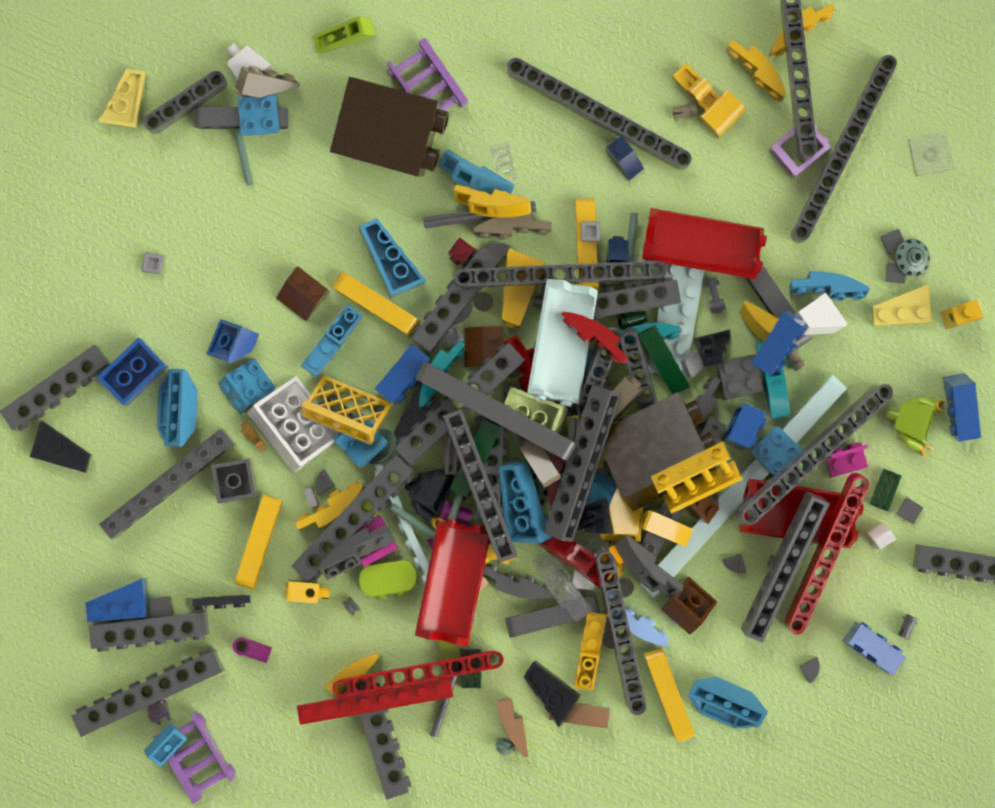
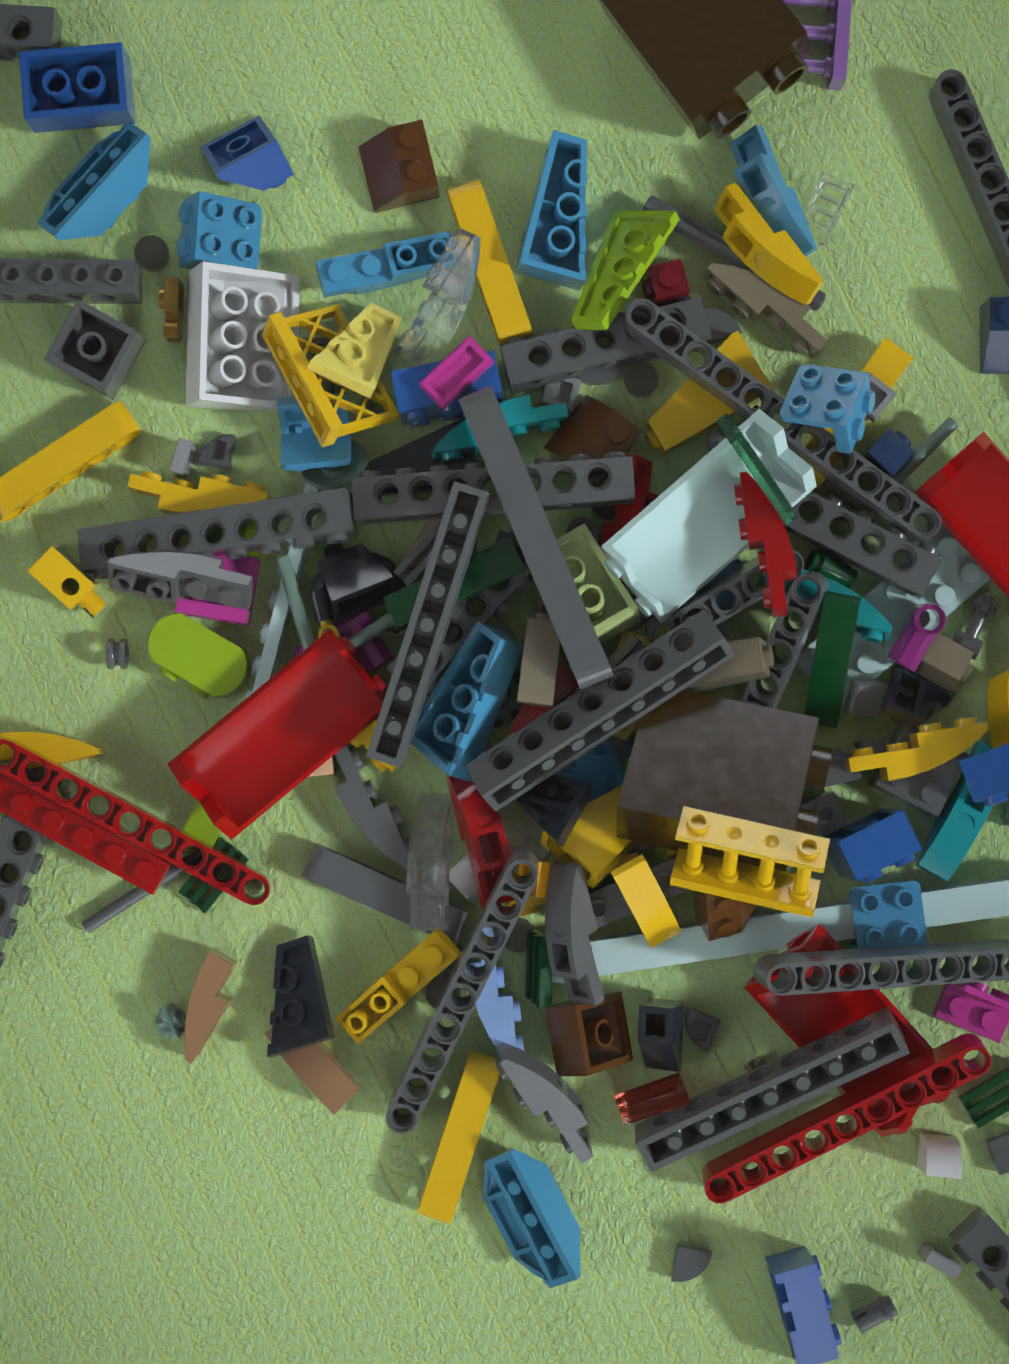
camera: 40 degrees right, 0 degrees up
none -> clear smoke tile [134,235,170,272]
none -> light yellow wing [307,302,402,398]
none -> clear slope [395,228,481,366]
none -> dark pink tile [418,335,494,411]
none -> slope [496,1042,593,1163]
none -> dark green tile [525,930,552,1009]
none -> lime wing [571,210,680,330]
none -> clear red tile [614,1072,690,1126]
none -> black slope [637,998,684,1072]
none -> clear green tile [716,413,797,525]
none -> dark azure bracket [780,364,875,454]
none -> yellow slope [842,717,989,781]
none -> magenta piece [887,603,946,672]
none -> dark tan brick [915,633,974,692]
none -> light grey tile [917,1243,962,1279]

